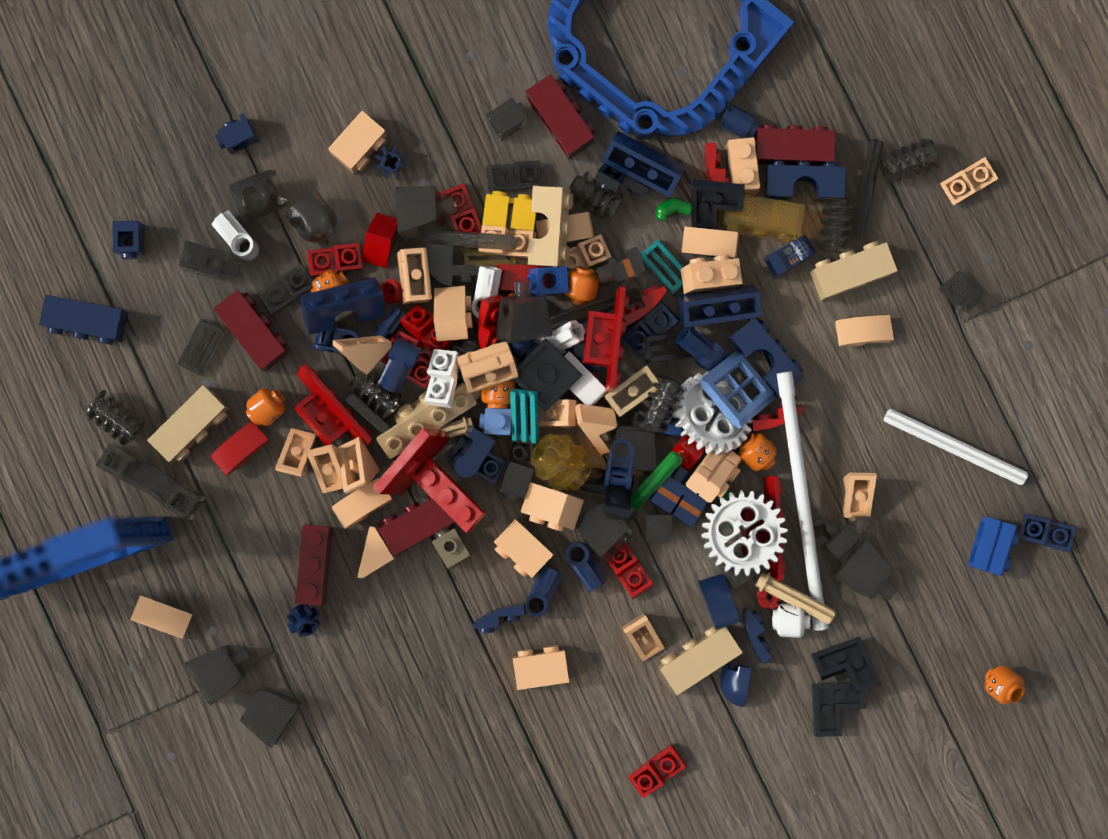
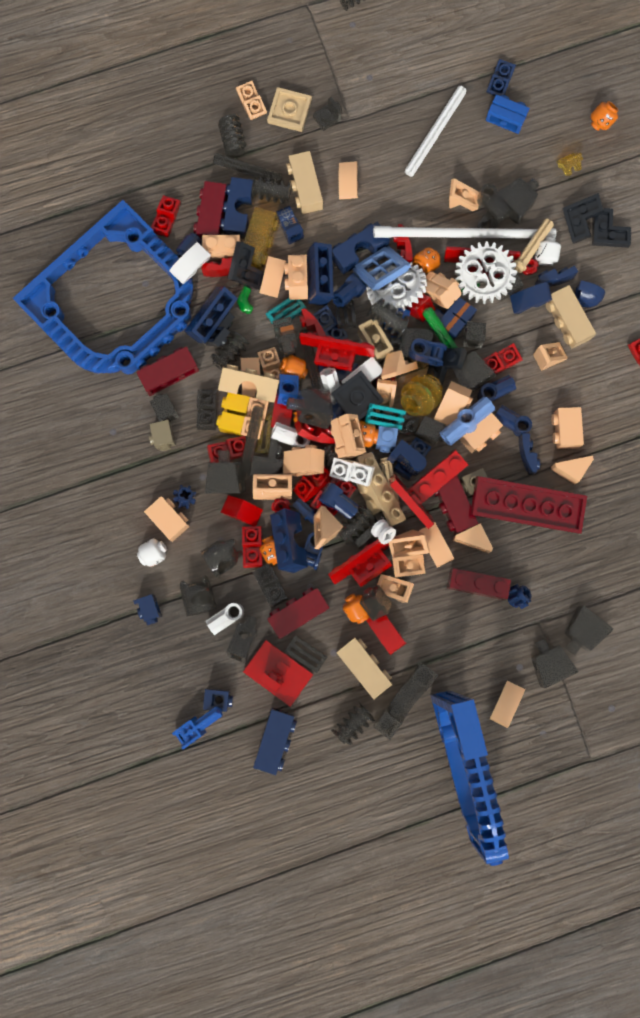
camera: 80 degrees left, 5 degrees down
none -> white head [137,538,167,567]
none -> dark tan brick [149,420,176,451]
none -> red slope [151,195,181,237]
none -> white slope [169,242,211,284]
none -> blue connector [172,706,223,749]
none -> red piece [243,640,313,707]
none -> tan plate [267,87,312,132]
none -> clear smoke brick [360,585,392,621]
none -> white wheel [371,519,396,544]
none -> medium blue piece [440,397,495,446]
none -> dark red plate [470,476,587,534]
none -> light nougat slope [551,456,594,485]
none -> clear yellow tile [557,153,583,176]

